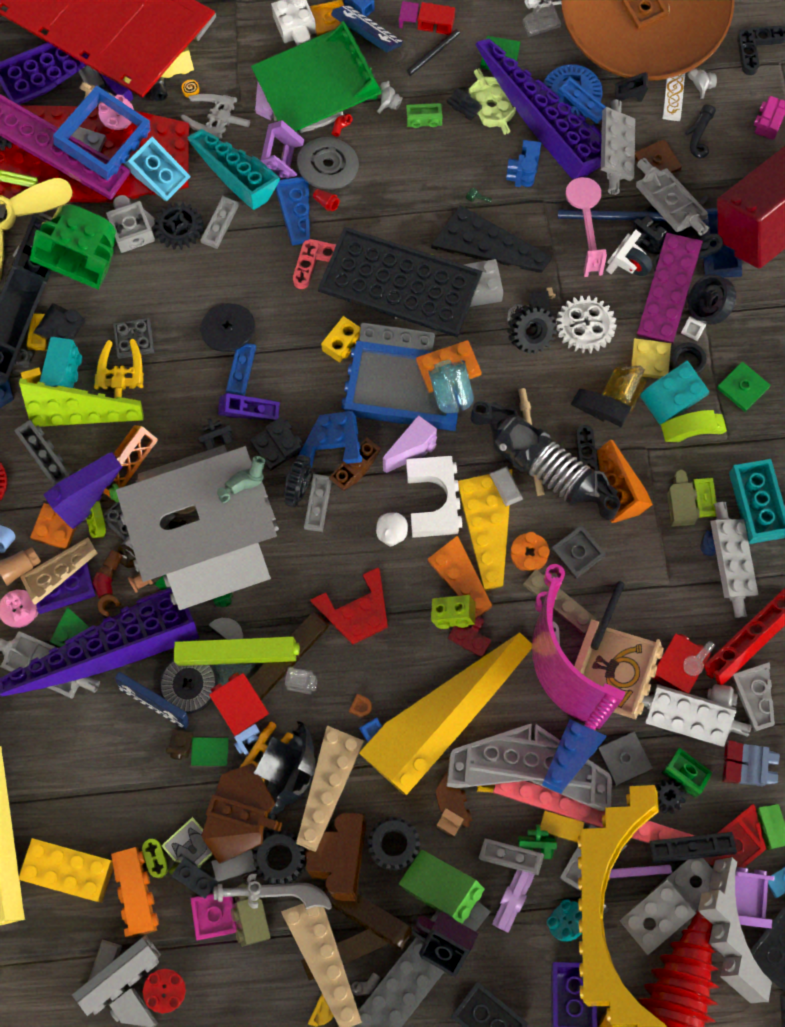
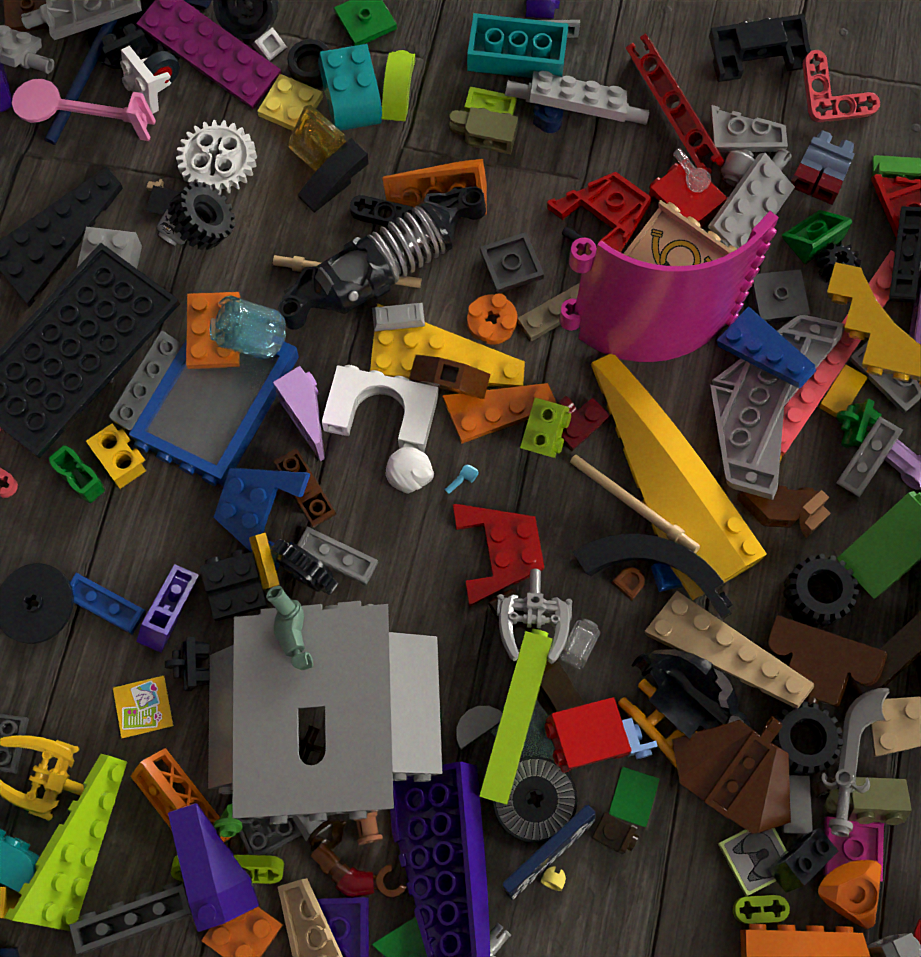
camera: 75 degrees left, 0 degrees up
none -> green brick [49,445,105,503]
none -> sticker [113,676,173,739]
none -> yellow tile [249,533,280,589]
none -> reddish brown slope [409,354,491,399]
none -> medium azure hand [445,465,479,494]
none -> light grey bar [497,569,572,664]
none -> light yellow hinge [541,866,566,891]
none -> red wing [547,172,651,253]
none -> tan bar [570,455,700,553]
none -> black arch [573,534,733,619]
none -> orange hat [818,860,882,929]

